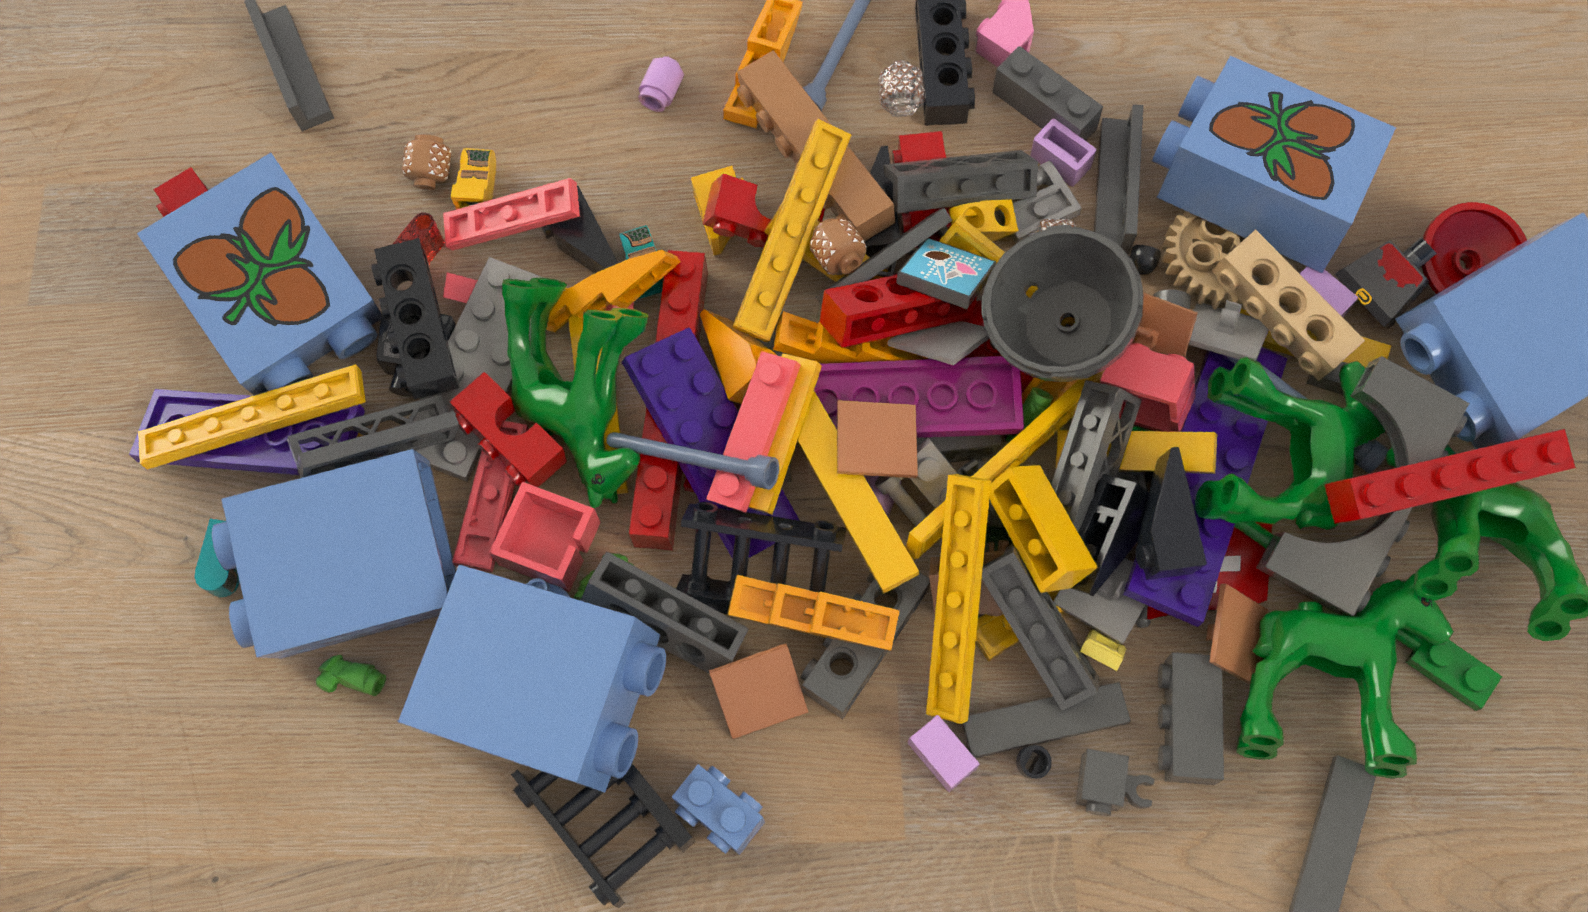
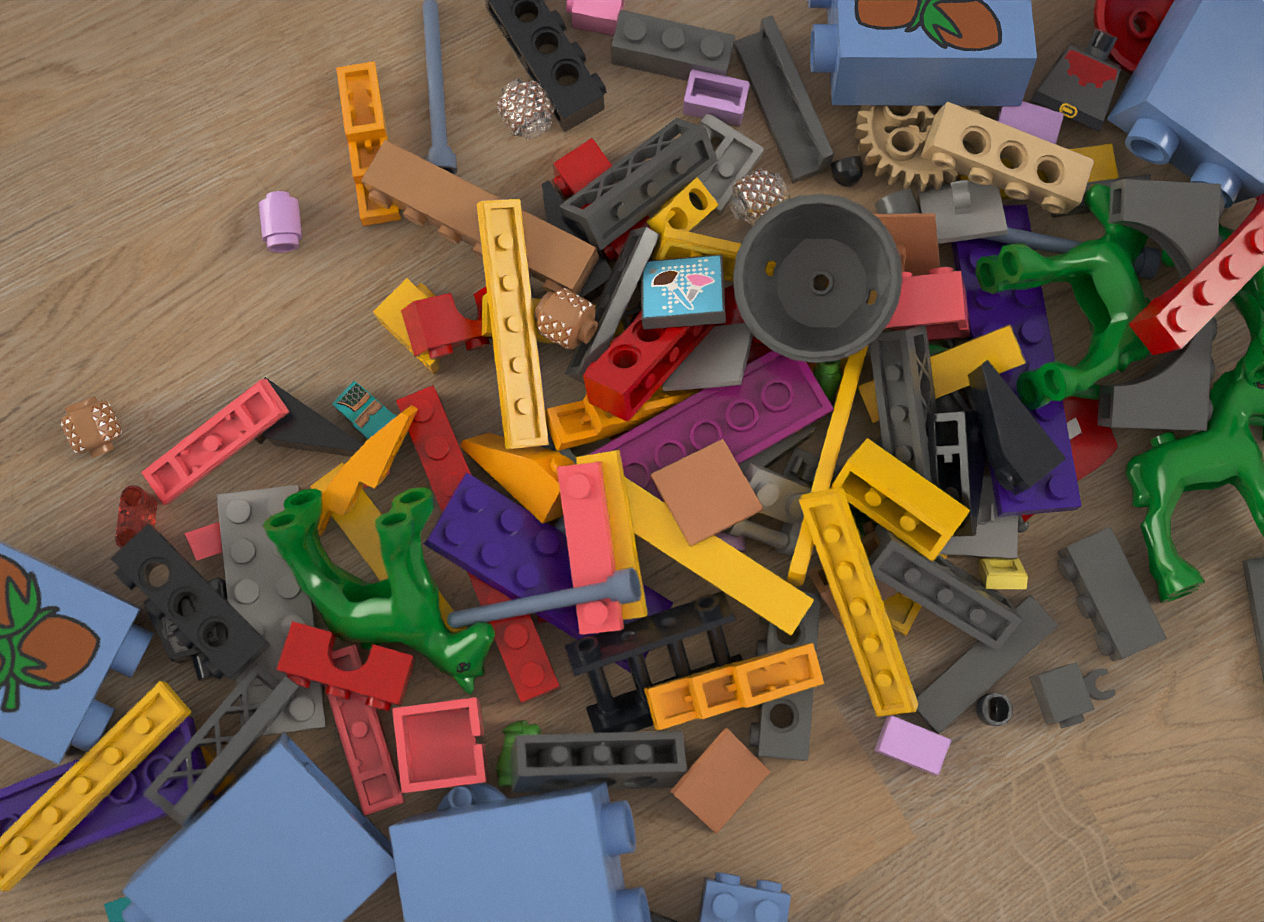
camera: 35 degrees left, 10 degrees up
yellow leg [451,148,496,210] -> none
nougat piece [1206,584,1269,684] -> none

